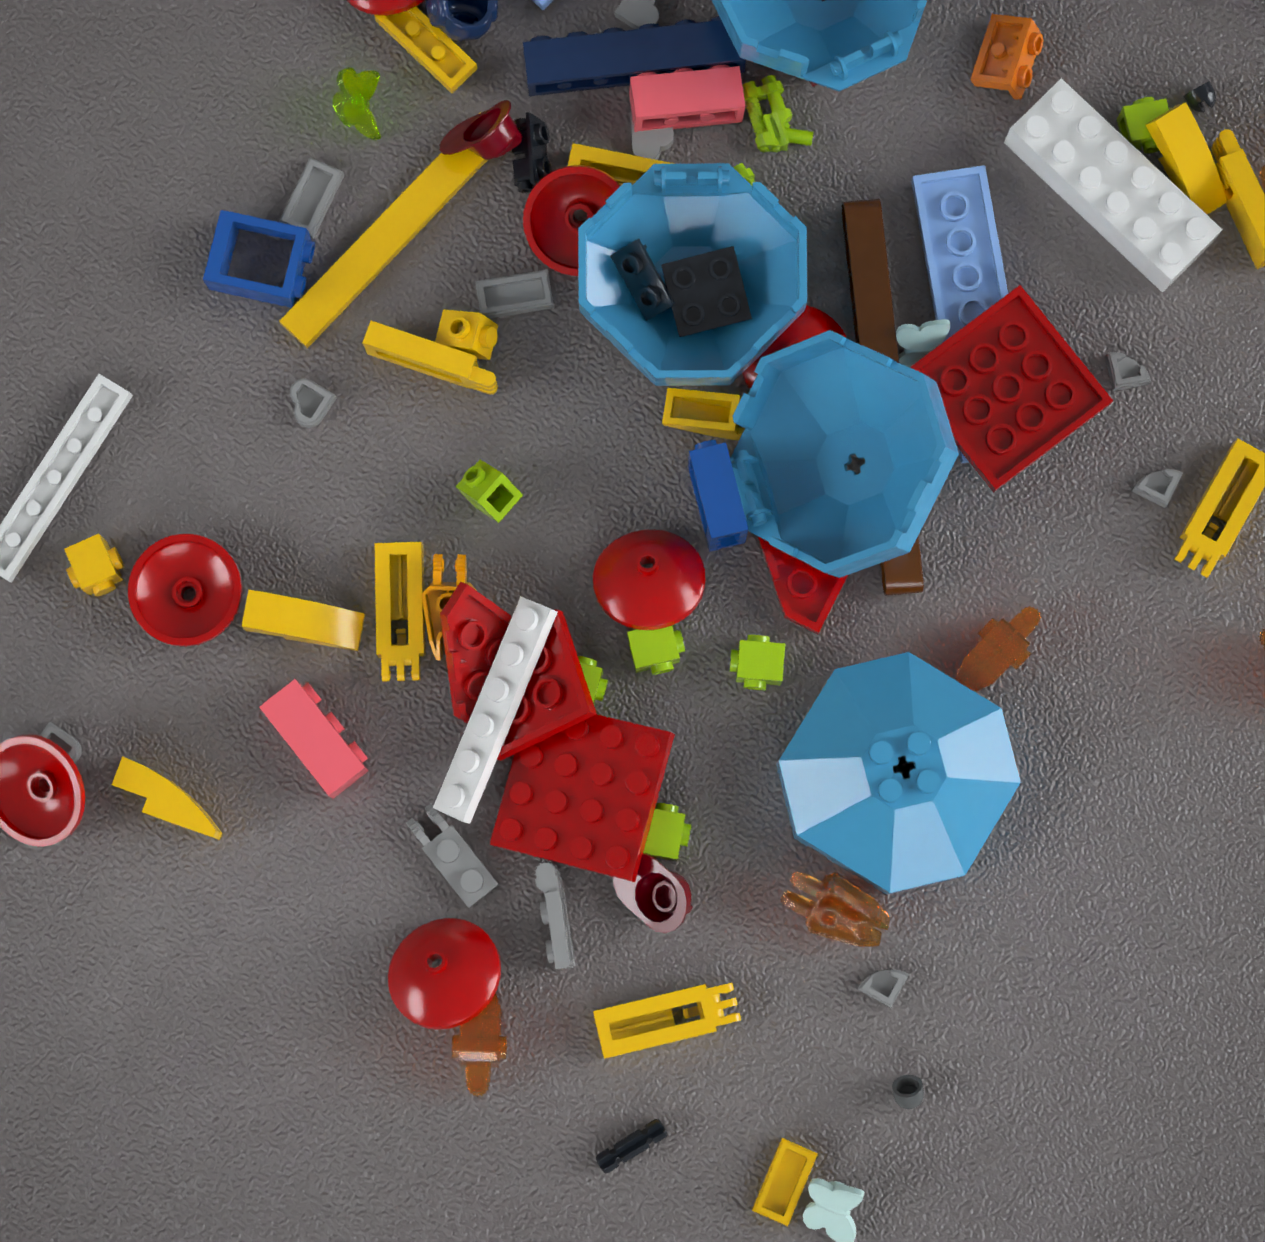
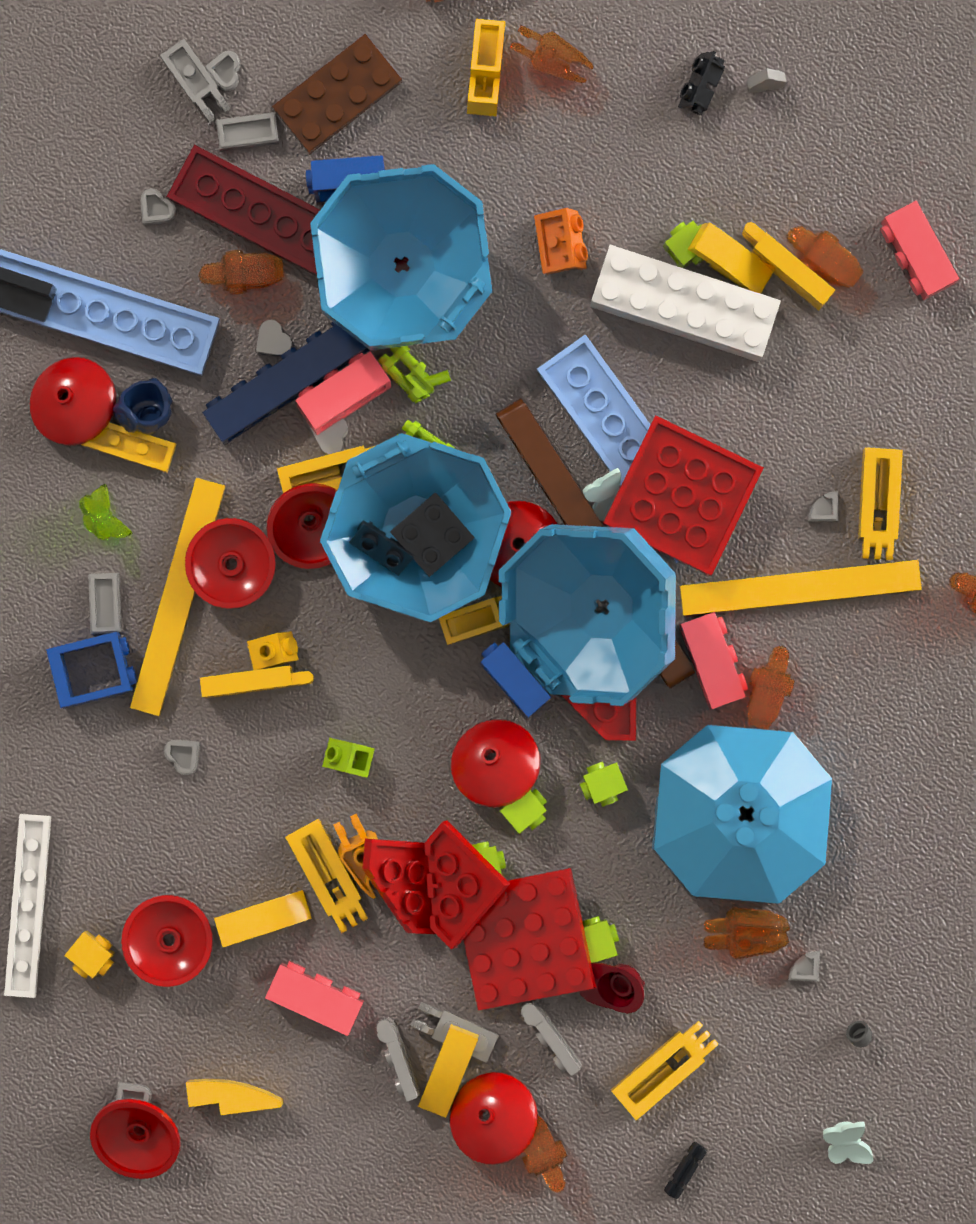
camera: 30 degrees left, 5 degrees up
white plate [433,596,558,824] -> none
dark red piece [439,100,522,160] -> none
light grey tile [475,269,554,319] -> none
black hinge [512,112,552,193] -> none
yellow tile [751,1138,818,1226] -> none
light grey tile [1105,352,1151,391] -> none
black hinge [1184,81,1216,113] -> none
none -> red dish [185,518,276,609]
none -> light grey hinge [375,1017,421,1102]
none -> yellow slope [418,1024,479,1118]
none -> yellow tile [679,560,922,616]
none -> coral brick [679,612,748,710]

